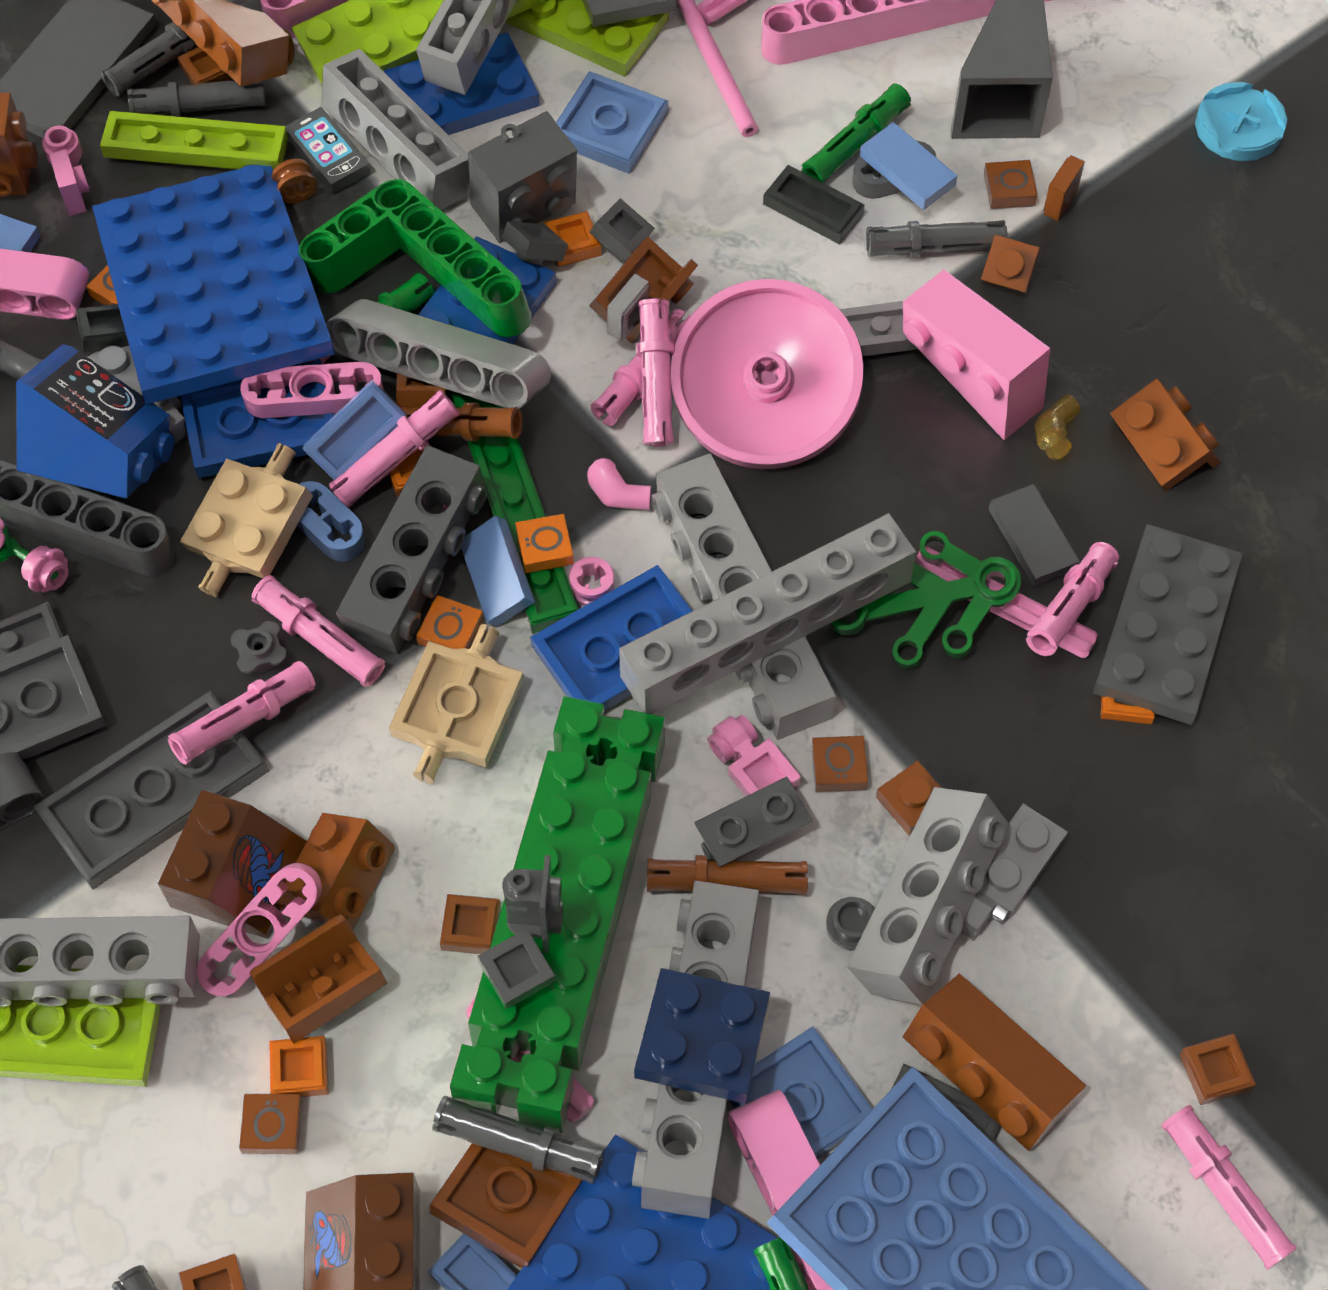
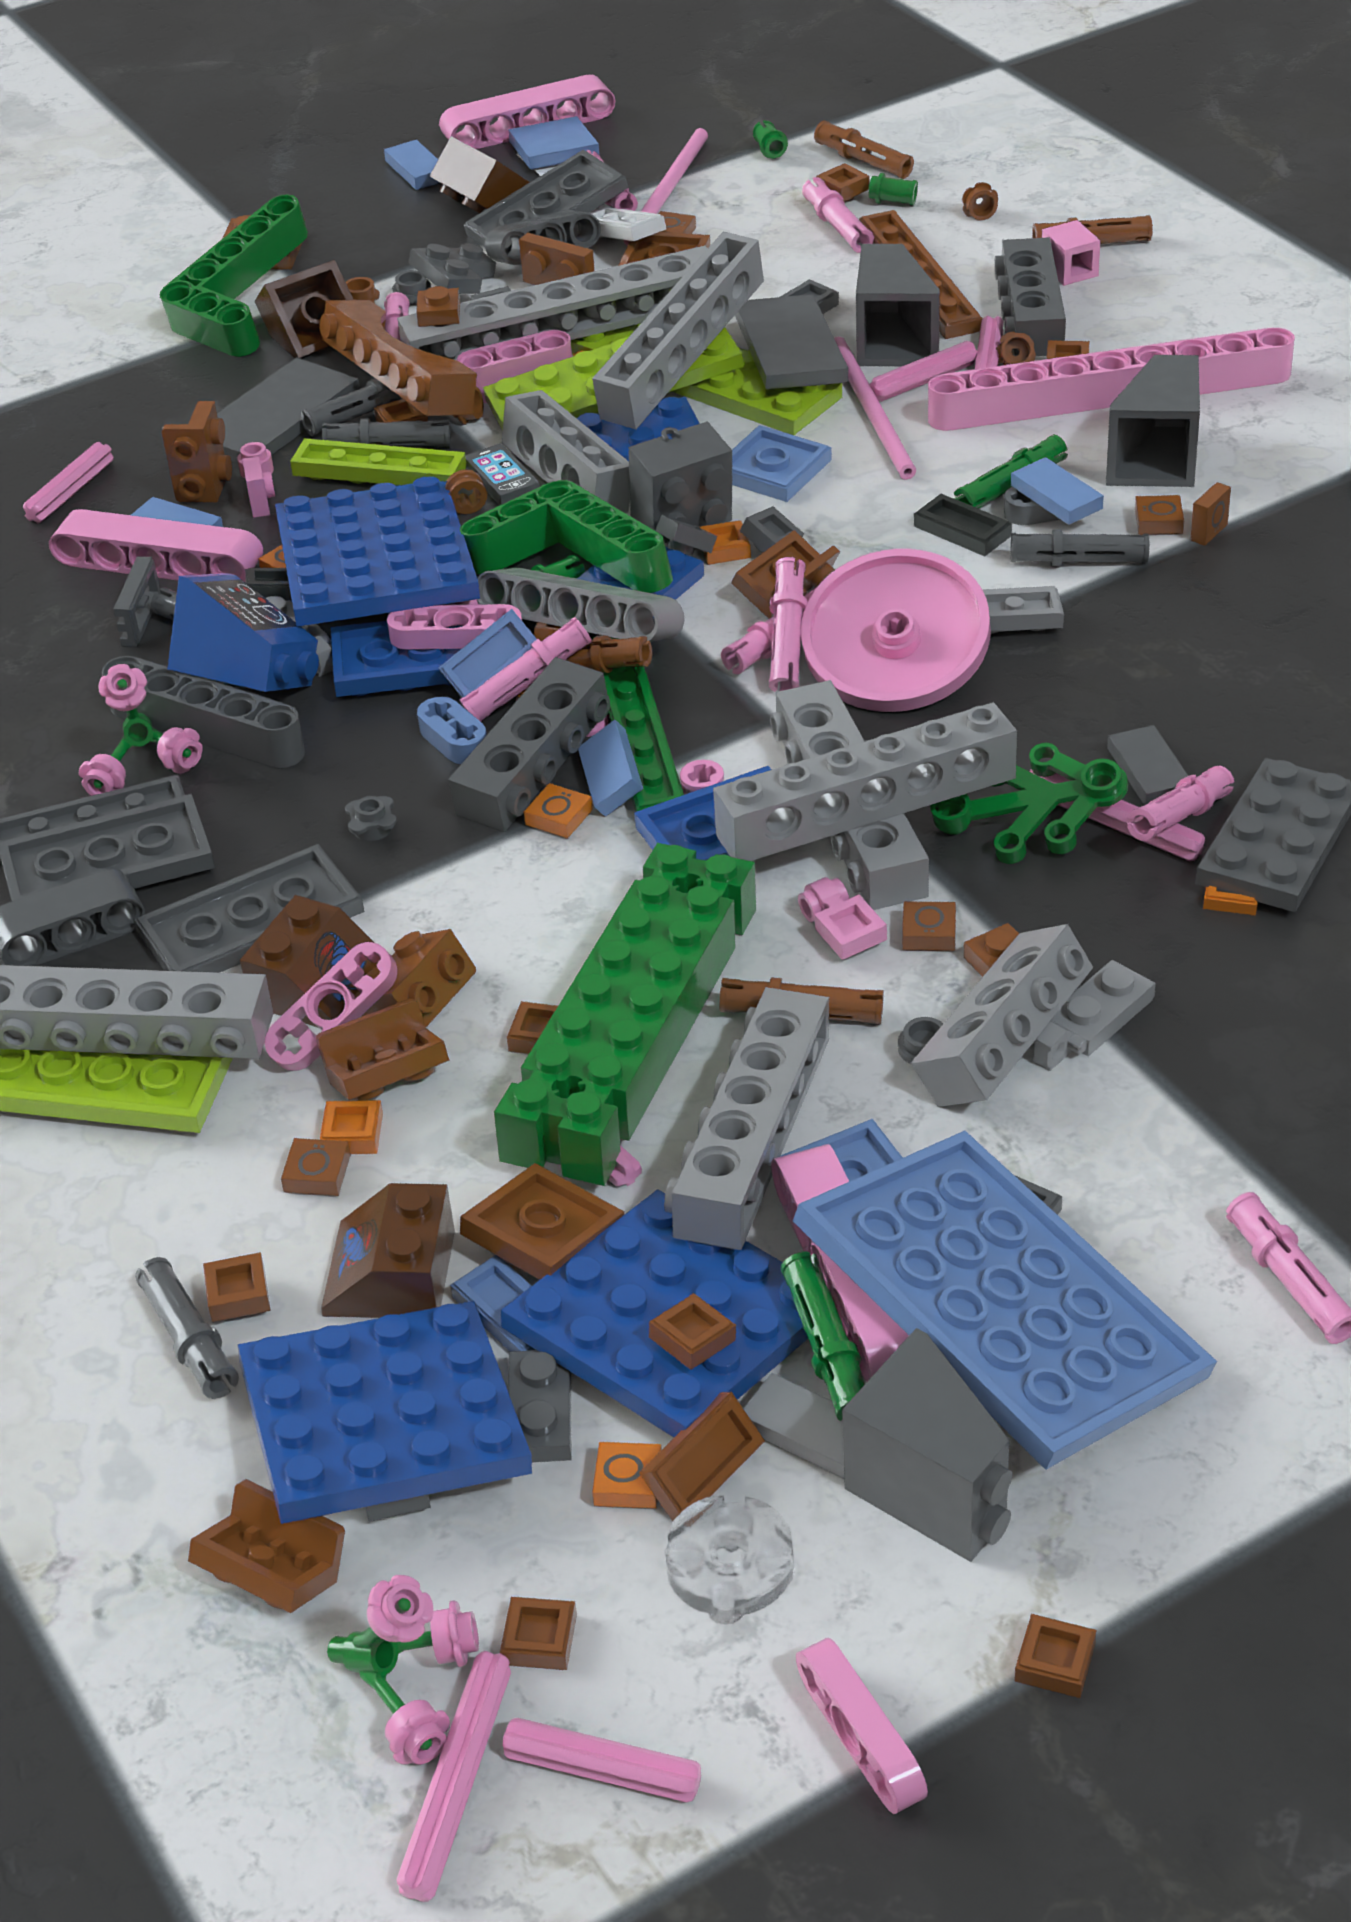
camera: 10 degrees right, 20 degrees down
bright pink pin [168,661,315,764] -> none
tan plate [180,443,313,597] -> none
bright pink pin [251,575,385,687] -> none
tan plate [389,624,524,784] -> none
dark grey pin [432,1096,606,1184] -> none
dark grey plate [477,928,555,1009] -> none
dark grey hinge [502,855,564,953] -> none
orange tile [515,514,574,573] -> none
bright pink arm [587,458,651,510] -> none
light grey tile [607,274,649,341] -> none
dark blue plate [634,968,770,1104] -> none
dark grey hinge [694,776,813,868] -> none
bright pink wedge [902,270,1050,441] -> none
dark orange brick [902,973,1087,1151] -> none
dark orange plate [981,235,1040,293] -> none
clear yellow arm [1034,394,1081,460] -> none
dark orange bracket [1110,378,1221,491] -> none
dark orange tile [1179,1033,1256,1105] -> none

